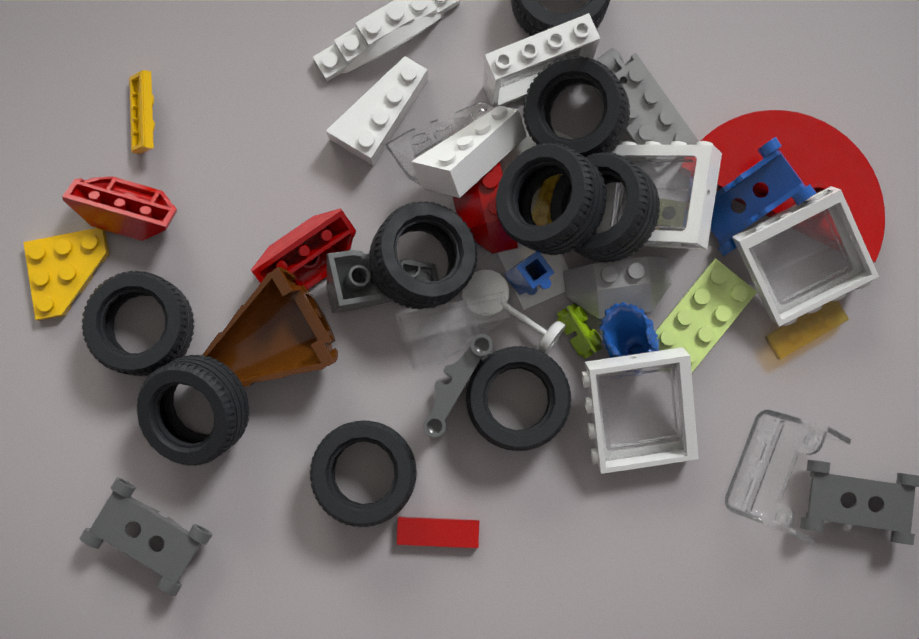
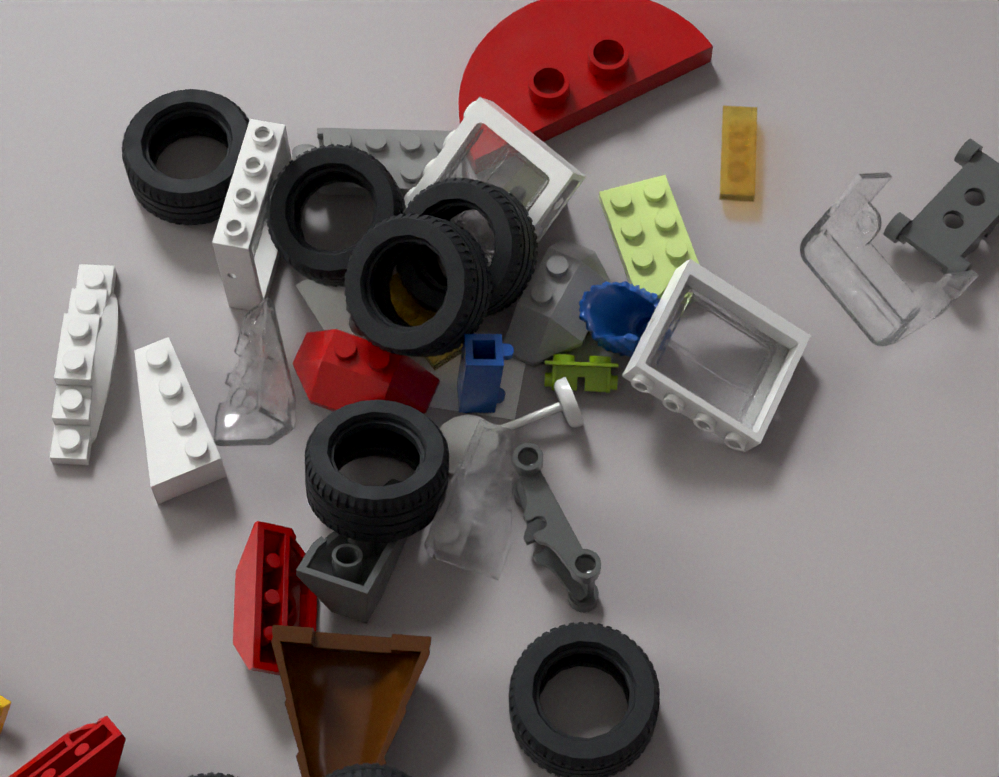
camera: 55 degrees left, 20 degrees down
red tile [397,516,480,548] -> none
white wedge [411,106,527,198] -> none
black tyre [466,346,571,451] -> none
blue piece [686,137,816,257] -> none
piece [732,186,879,327] -> none

